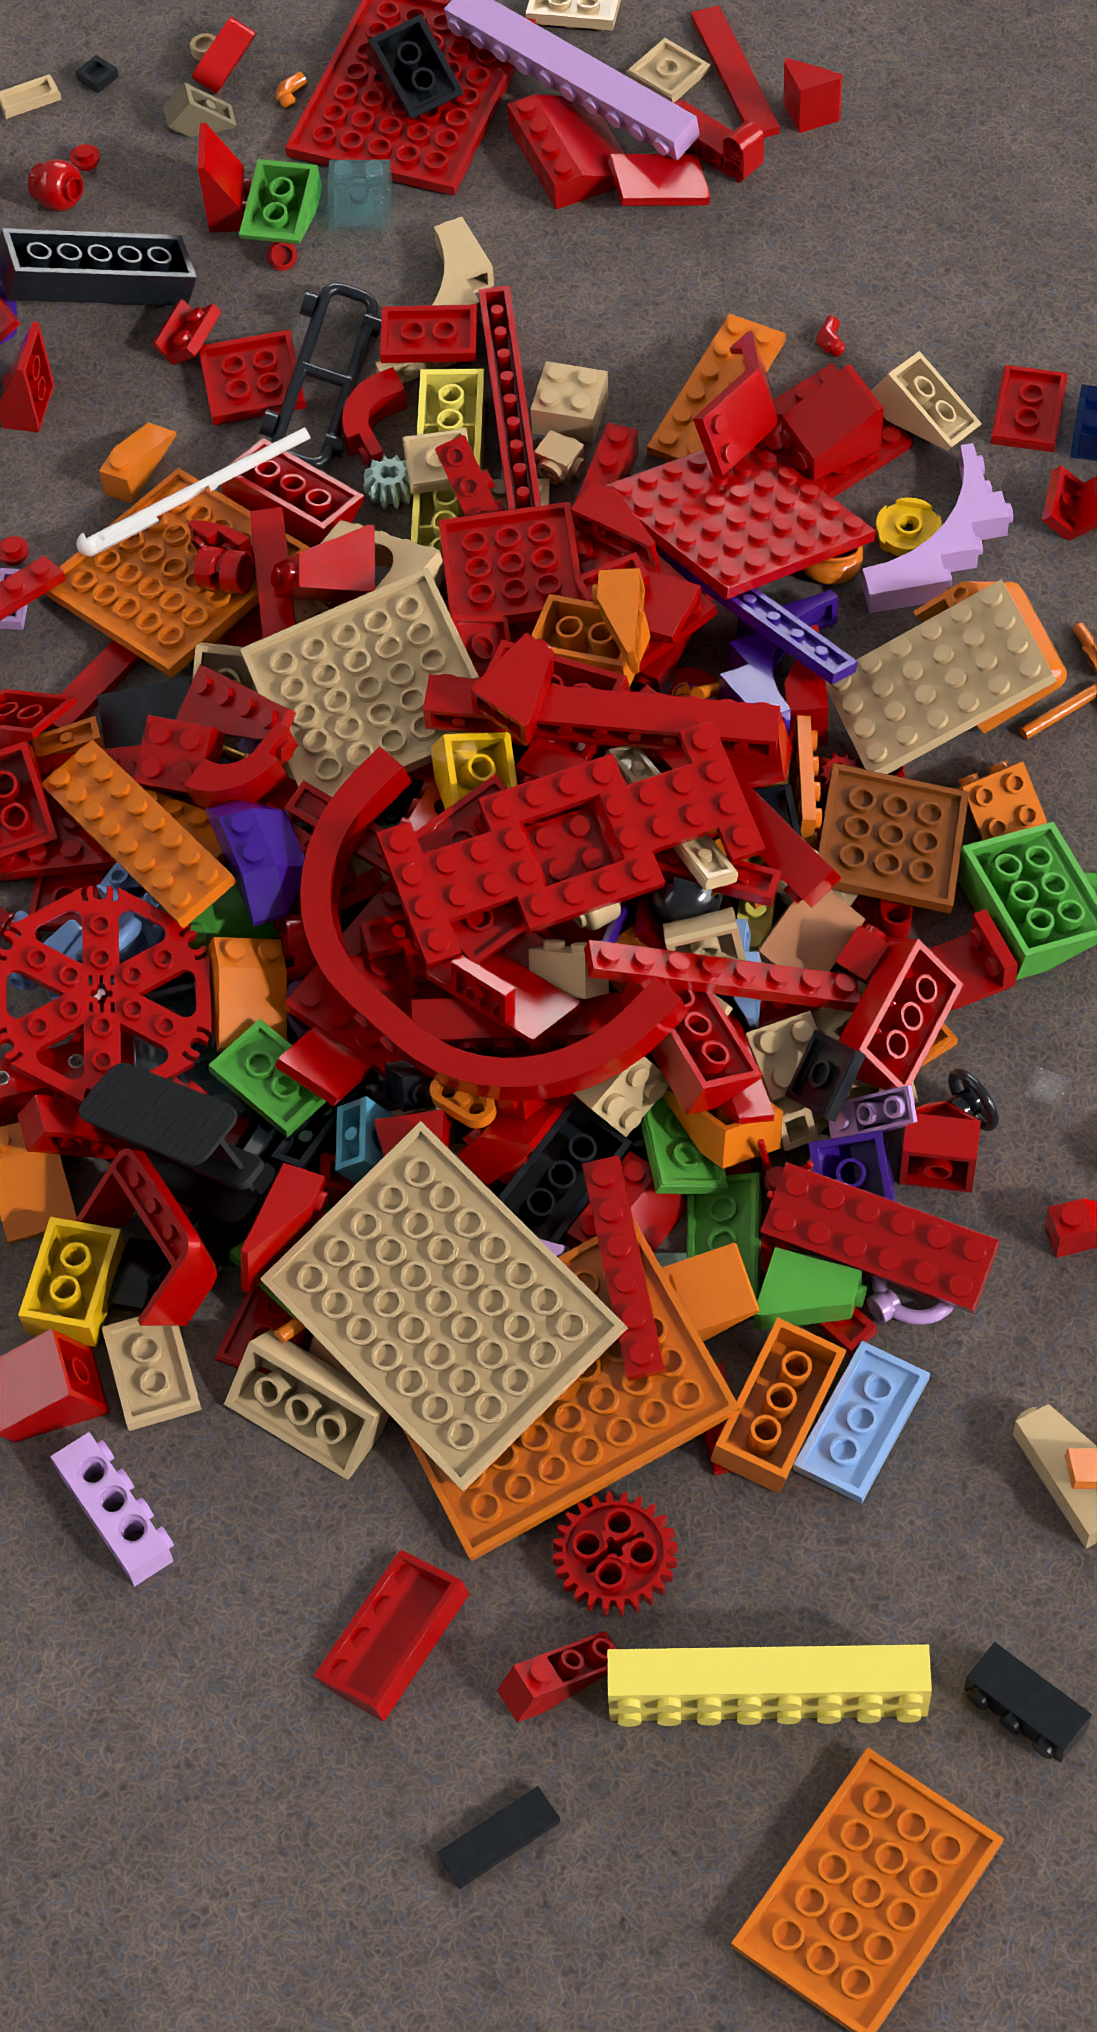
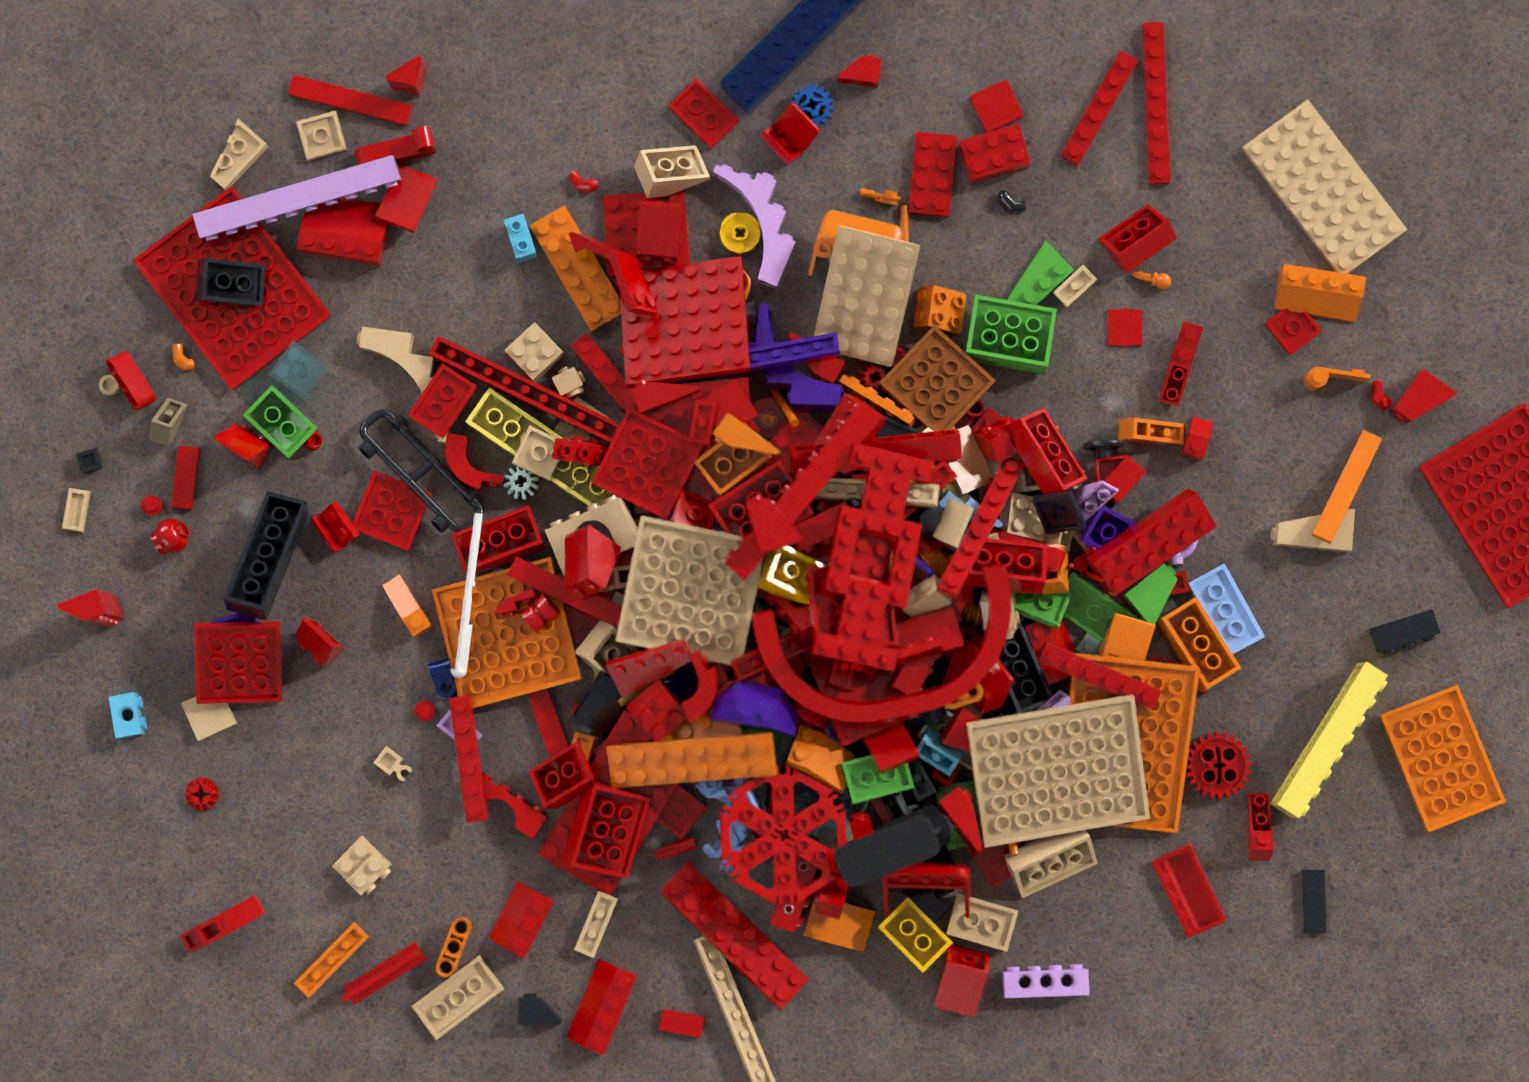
camera: 65 degrees left, 25 degrees up
red bracket [929,909,1018,1010] -> none
none -> red tile [171,445,200,510]
none -> clear blue piece [428,658,457,700]
none -> medium azure brick [504,214,537,263]
none -> orange slope [1118,418,1184,445]

